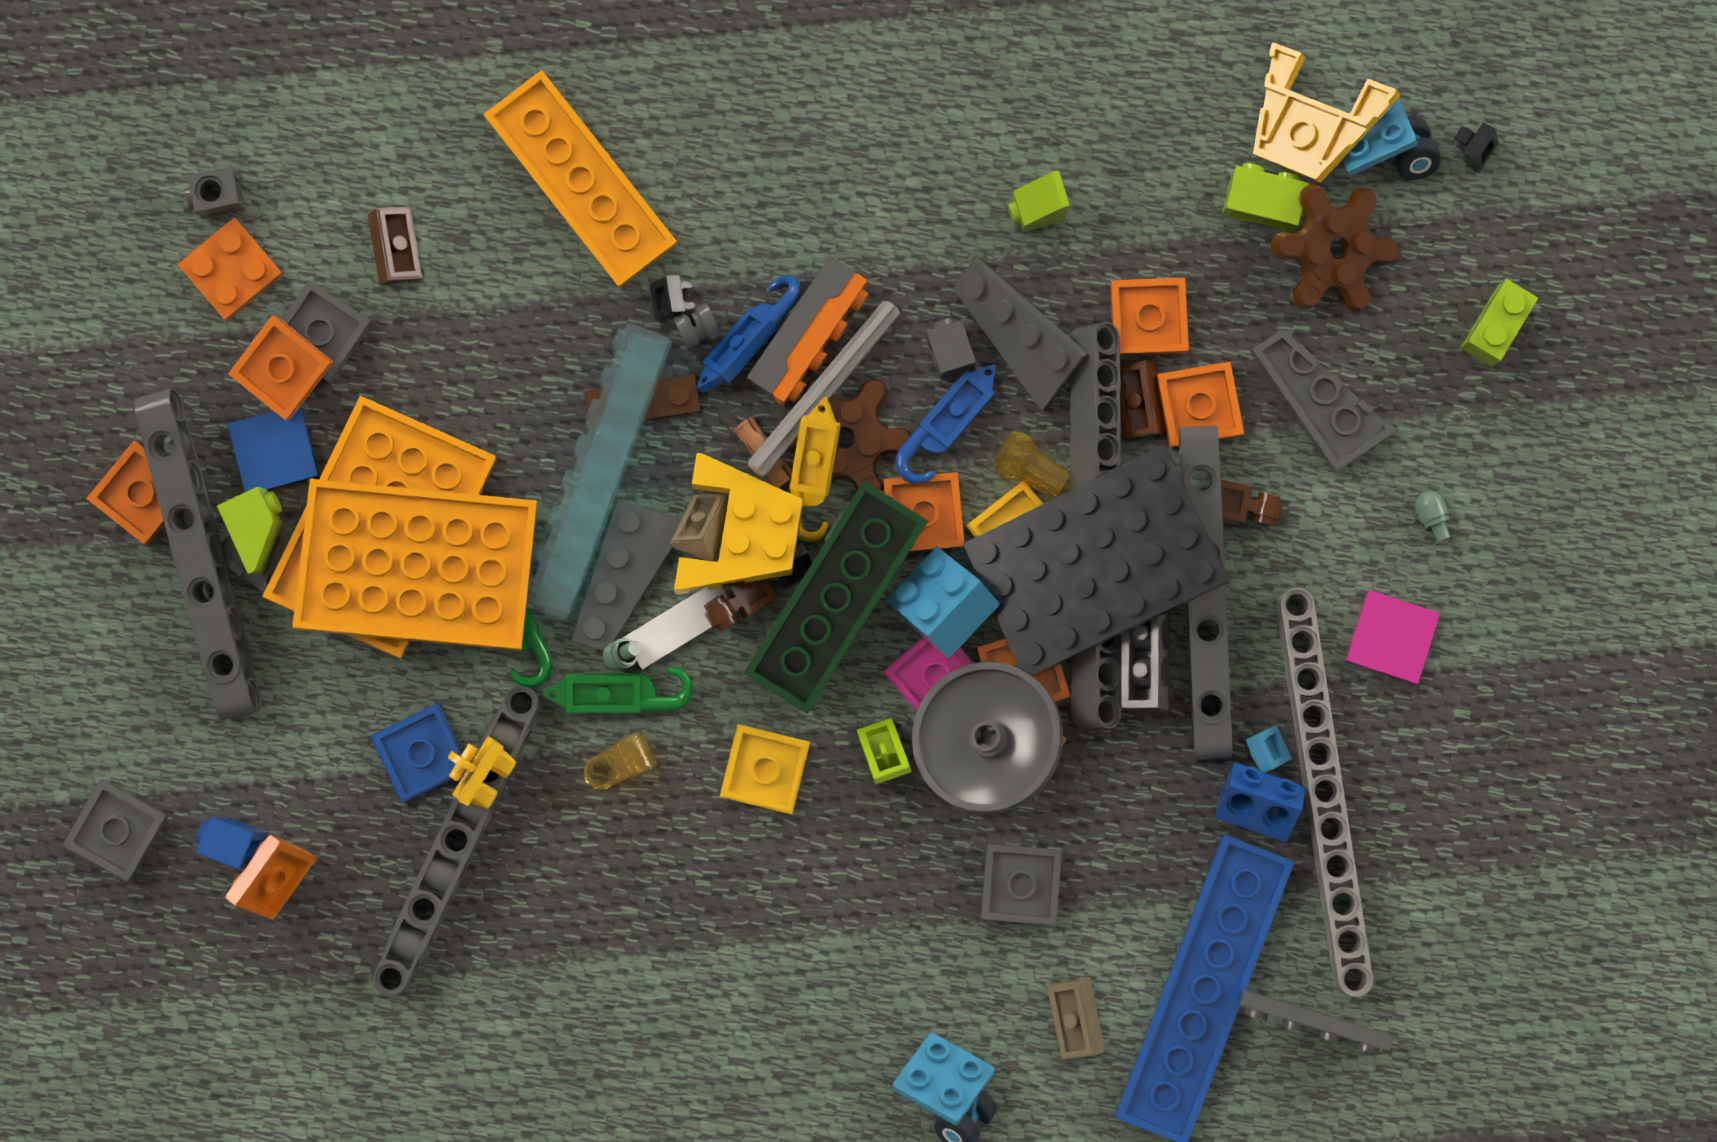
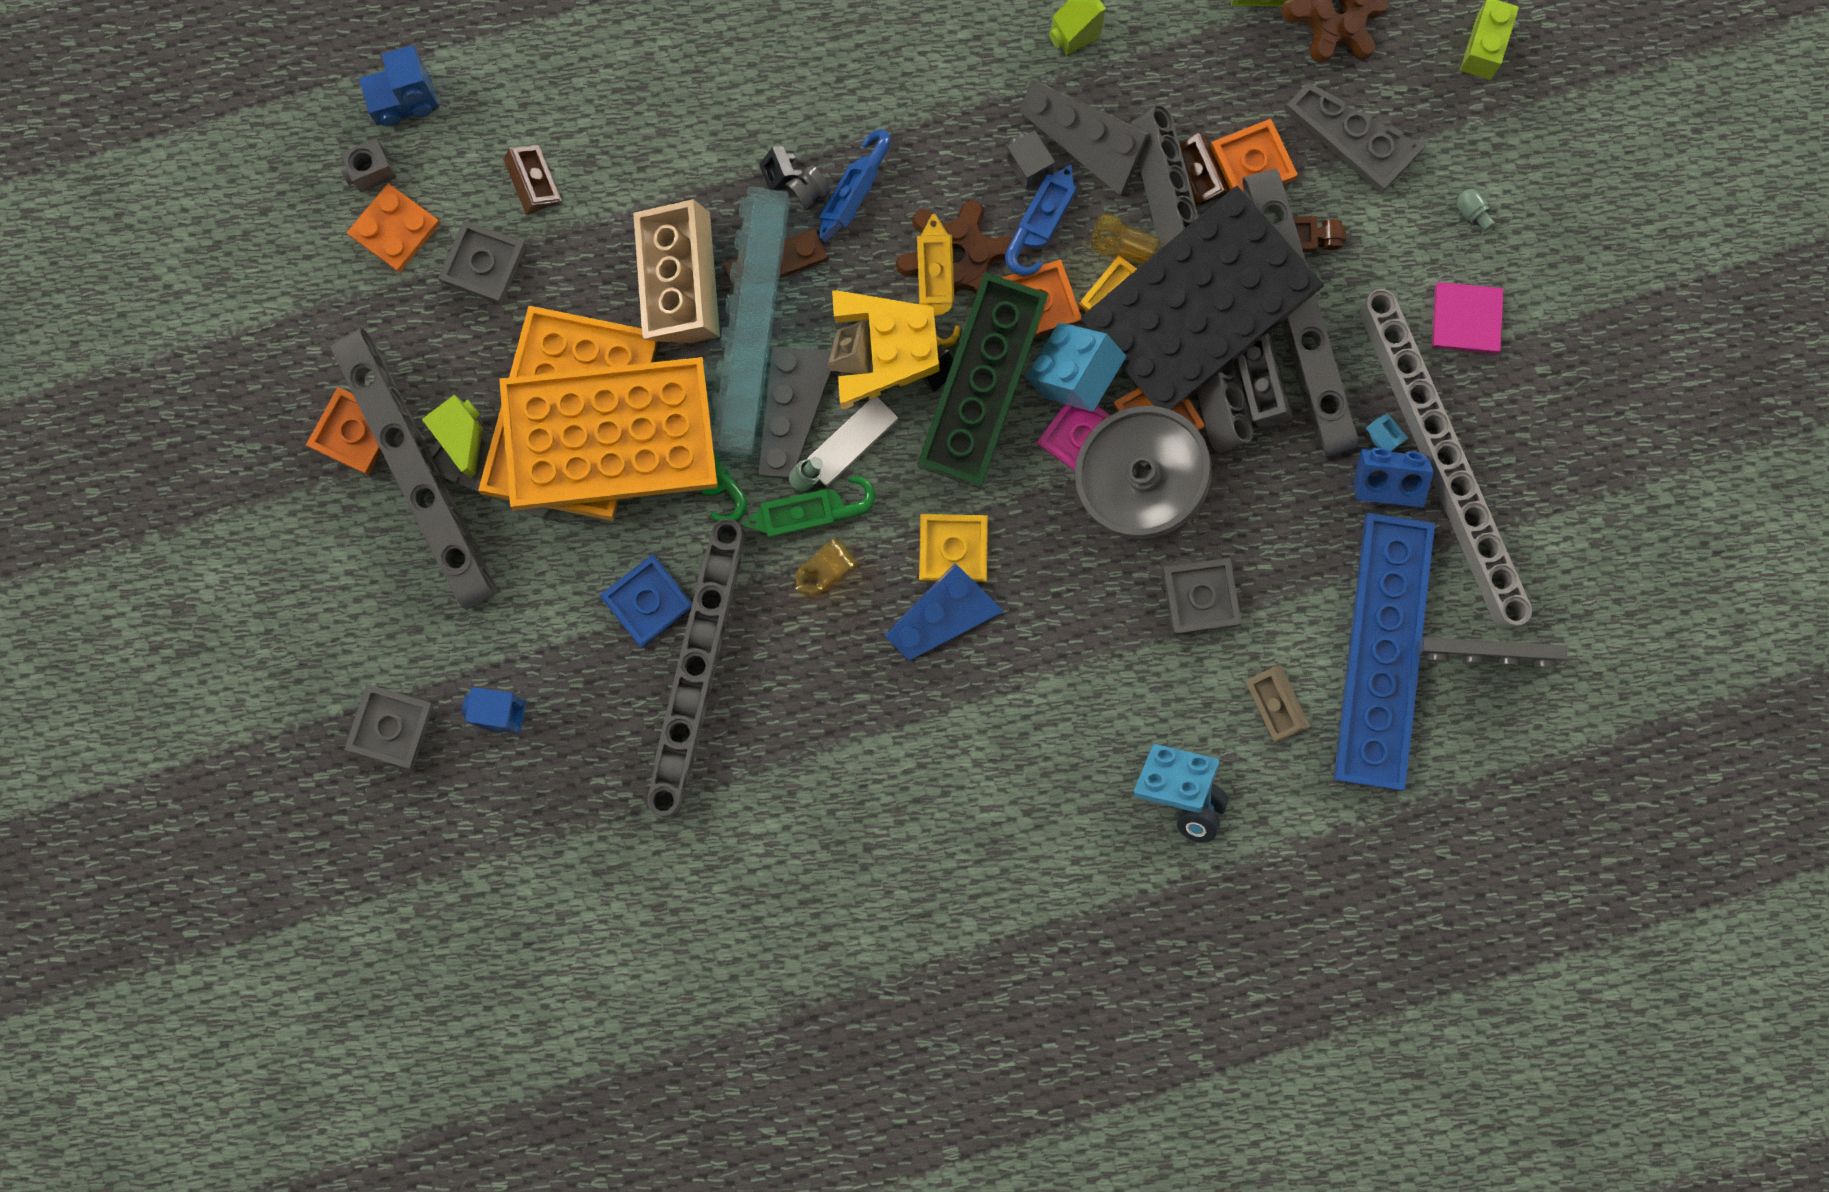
camera: 10 degrees left, 5 degrees down
orange plate [225,834,317,920] -> none
blue tile [227,406,320,492] -> none
orange plate [228,315,334,421] -> none
yellow hips [447,736,516,809] -> none
light orange plate [483,70,678,289] -> none
reddish brown plate [703,579,777,631] -> none
nougat pin [733,417,792,489] -> none
piece [747,255,869,407] -> none
light grey axle [748,301,900,476] -> none
lime slope [857,718,912,785] -> none
orange plate [1110,278,1189,356] -> none
none -> blue brick [359,45,439,126]
none -> tan slope [633,199,720,343]
none -> blue wing [884,563,1004,660]

